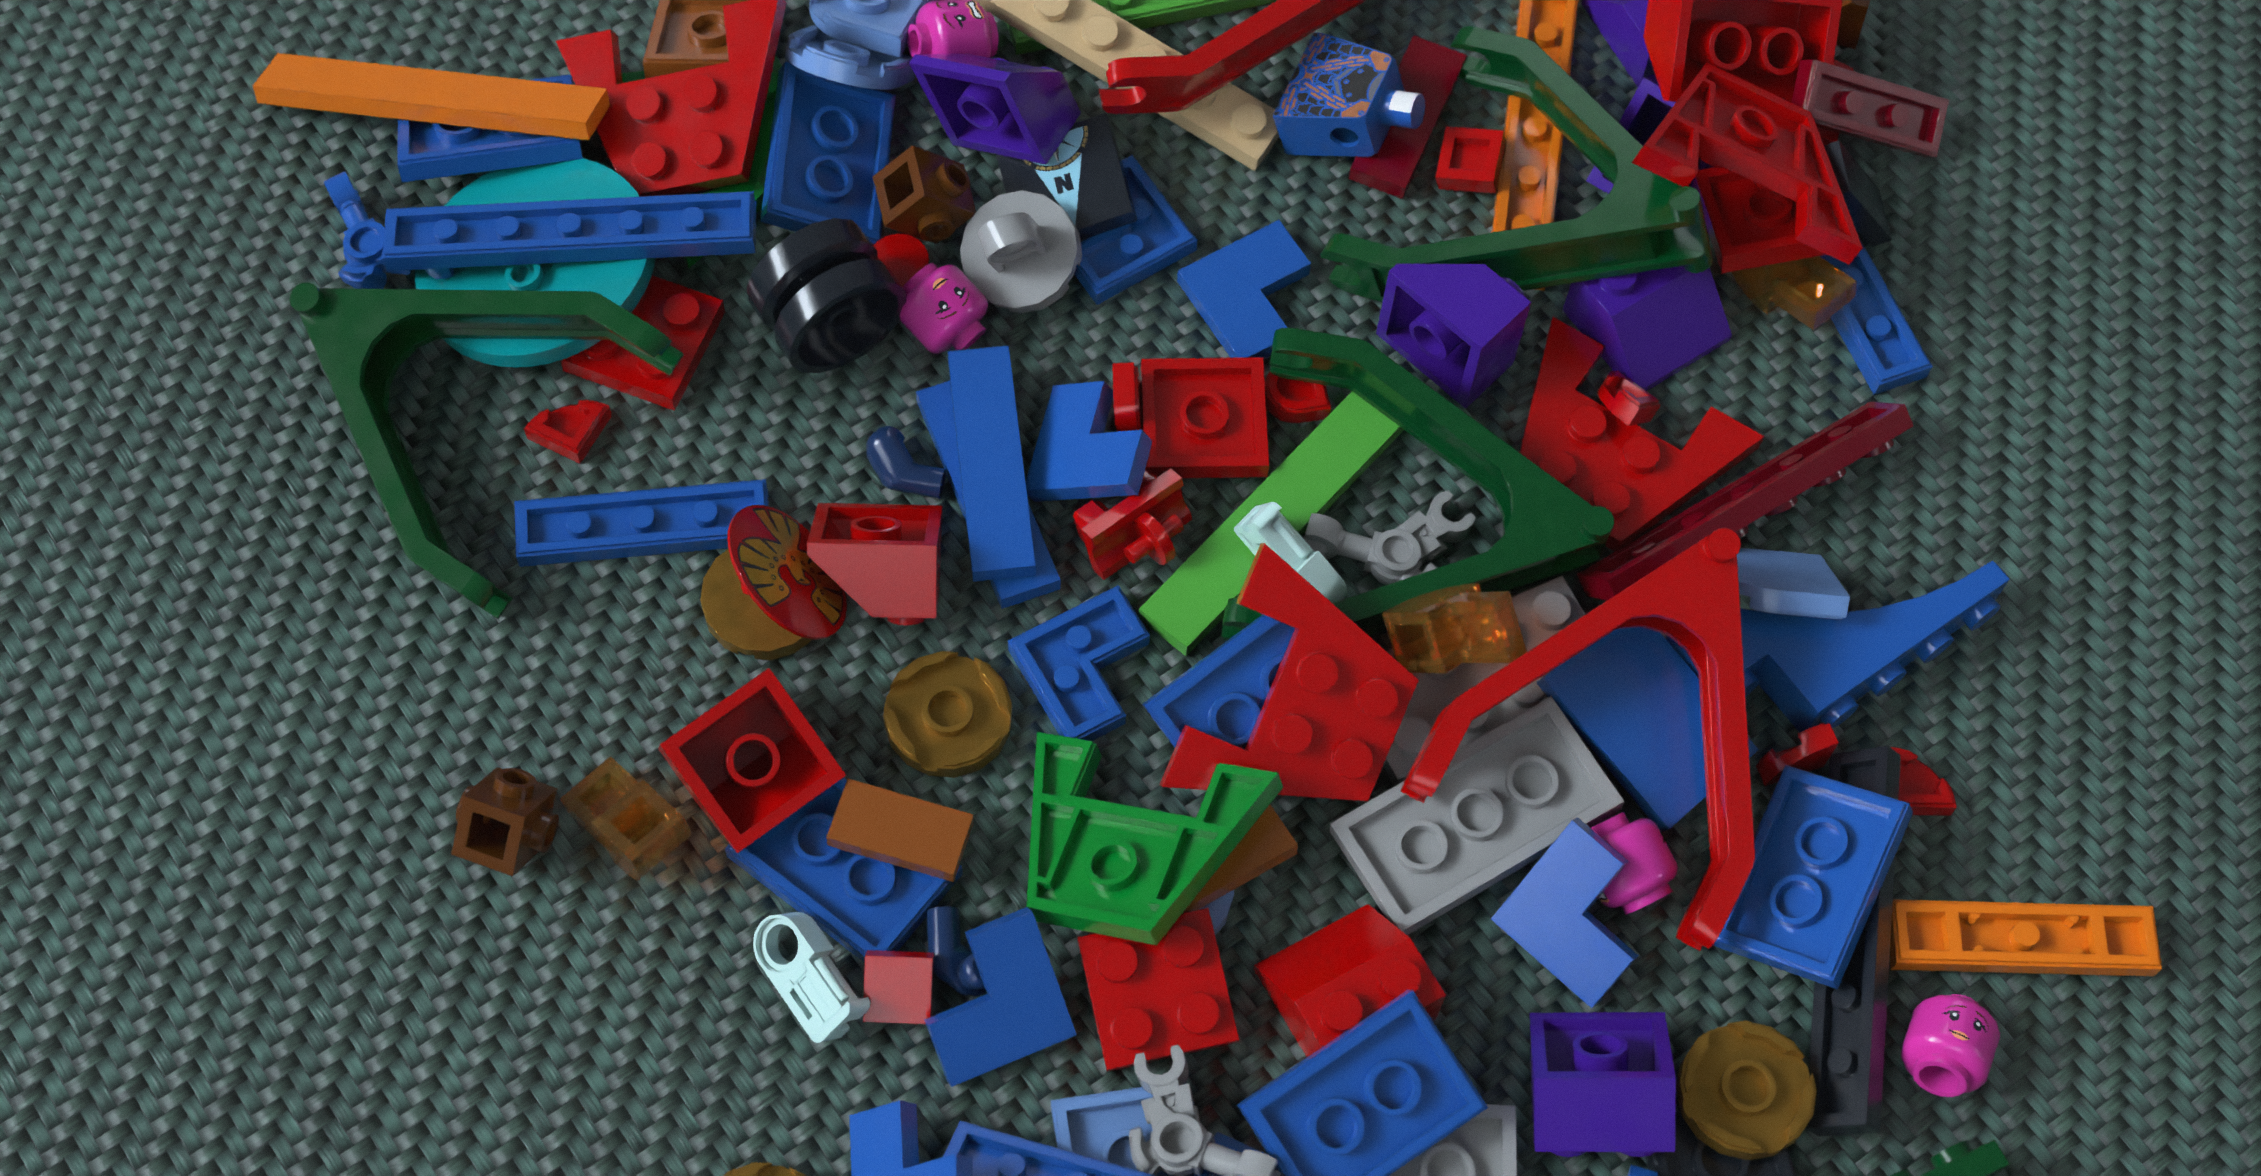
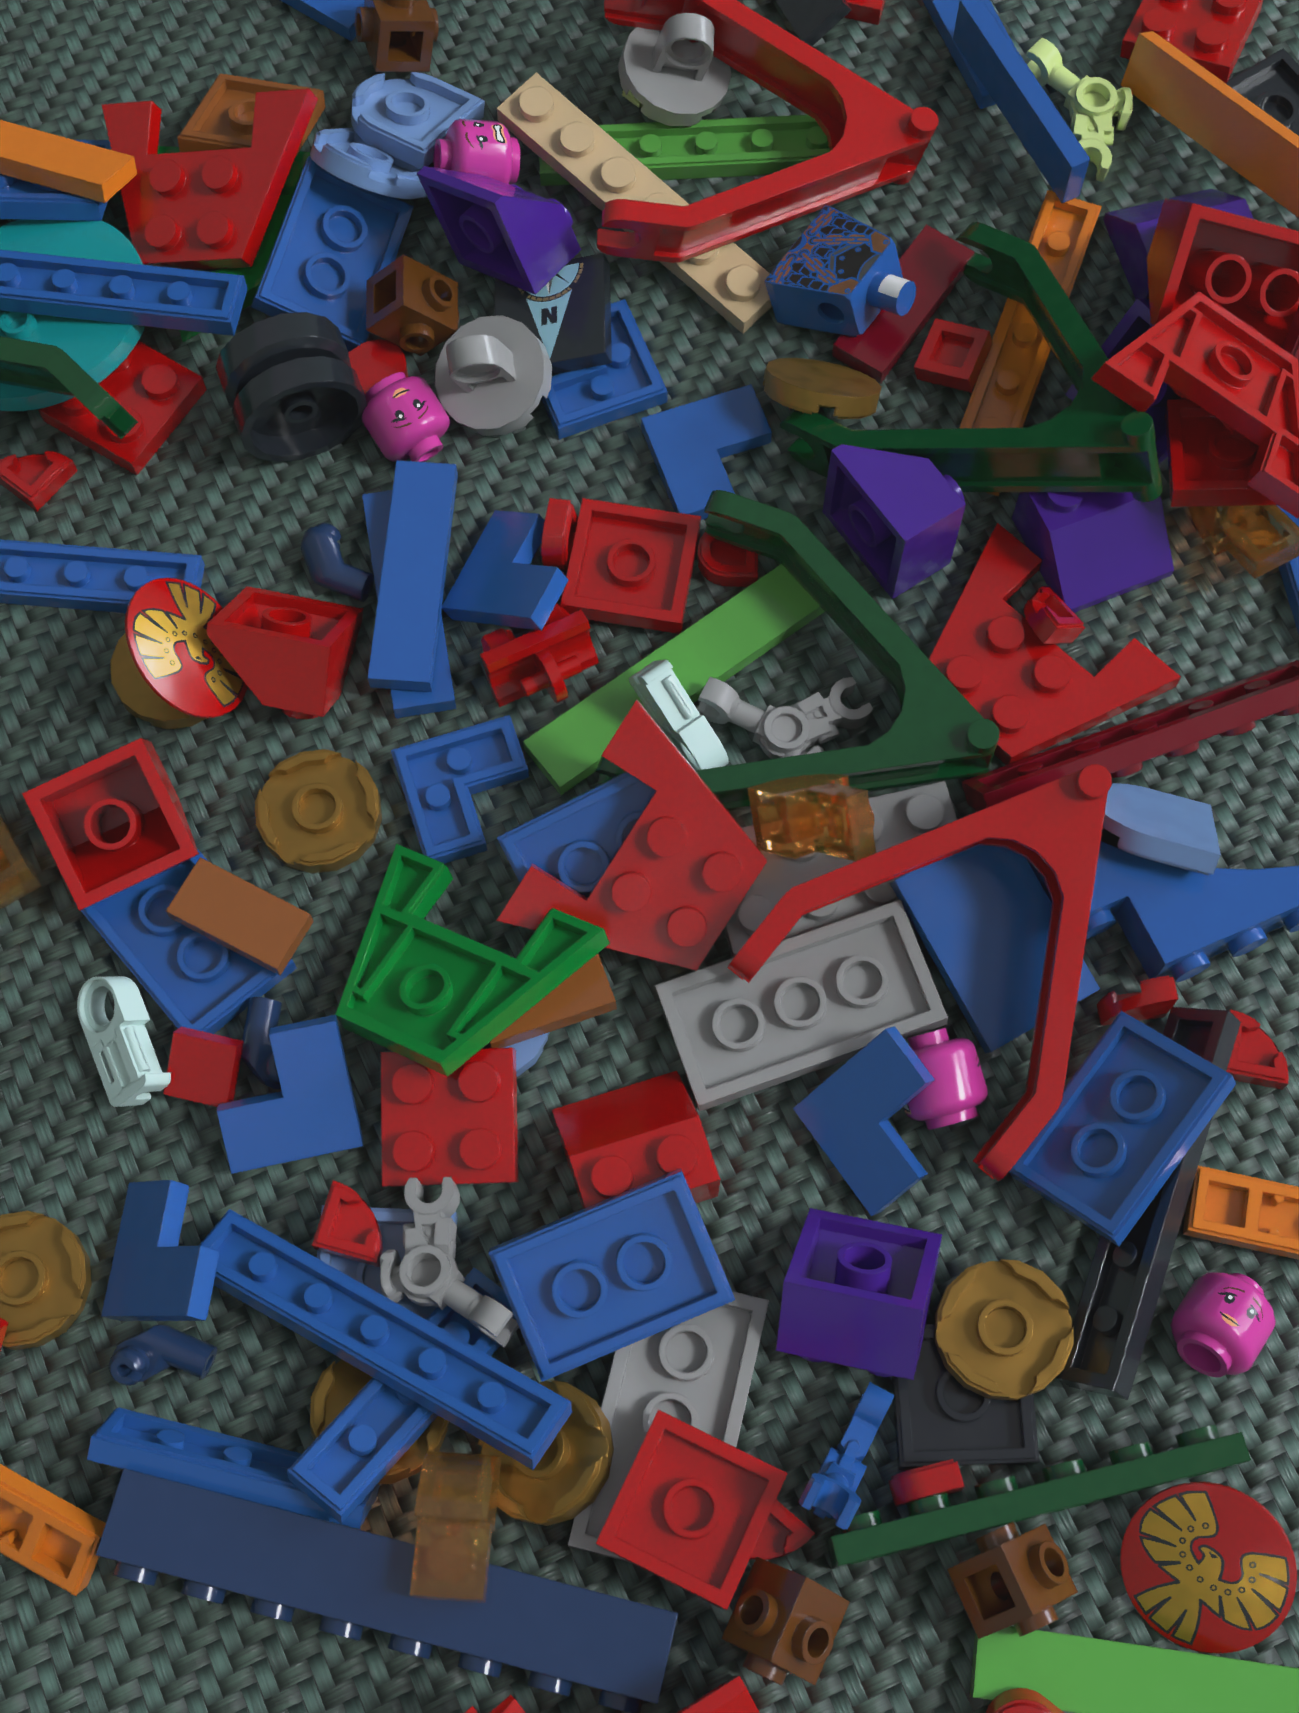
camera: 15 degrees right, 5 degrees up
none -> red tile [312,1180,383,1267]
none -> pearl gold tile [763,358,882,419]

